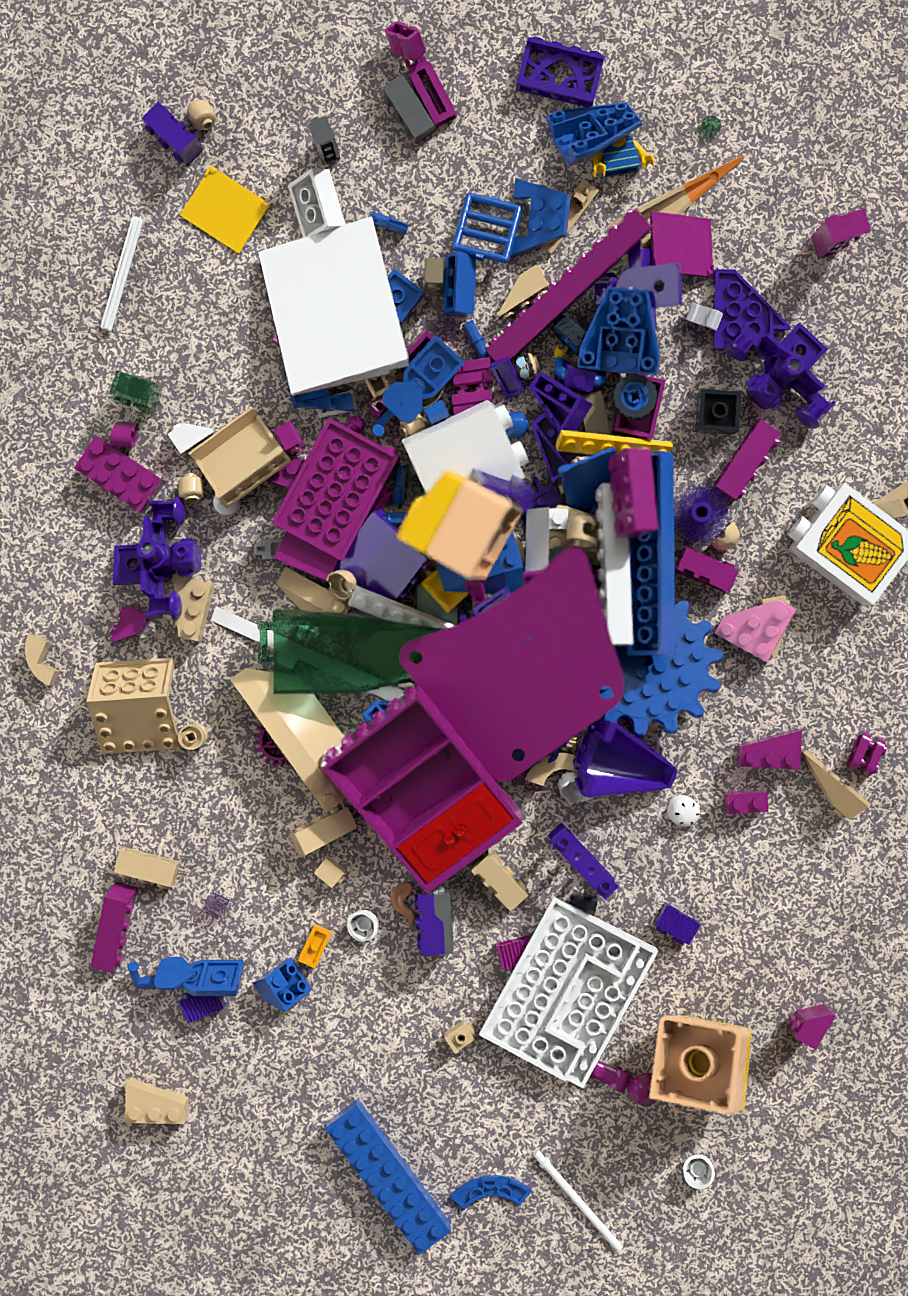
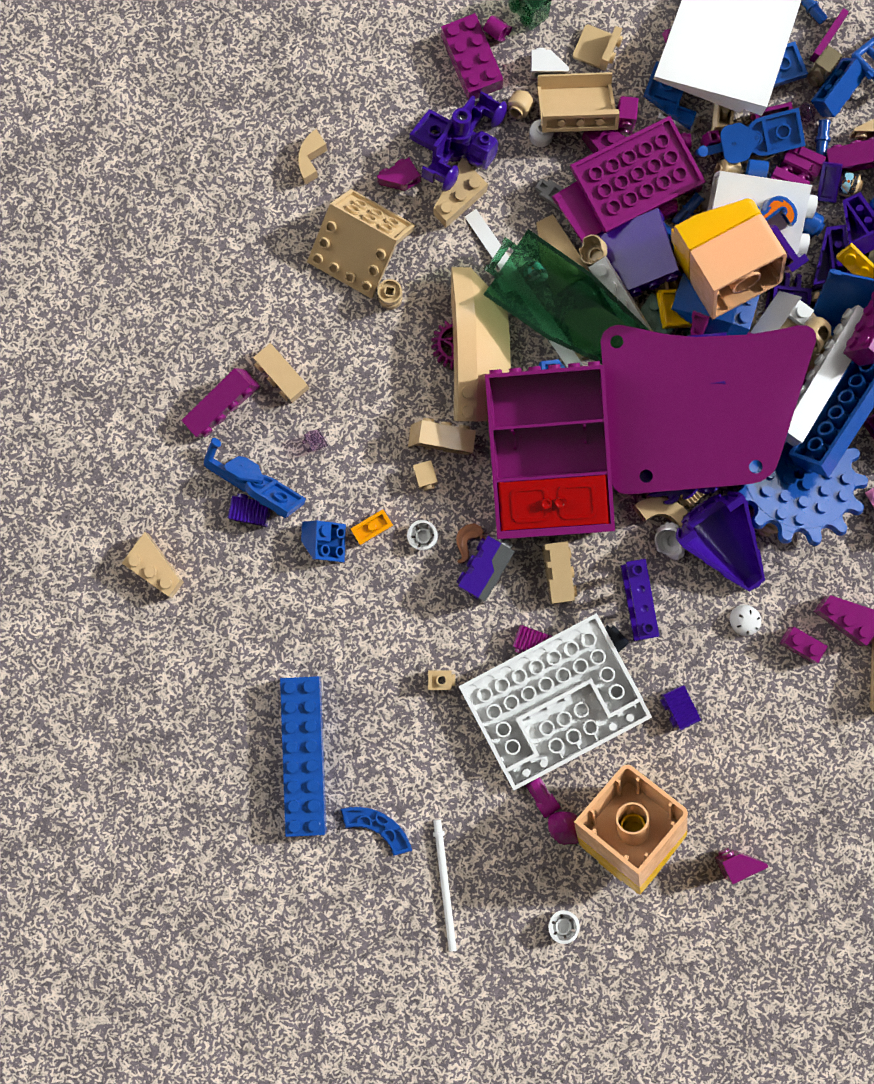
camera: 35 degrees right, 5 degrees down
none -> tan bracket [573,24,623,71]
none -> blue animal [758,196,798,227]
none -> magenta tile [810,8,849,63]

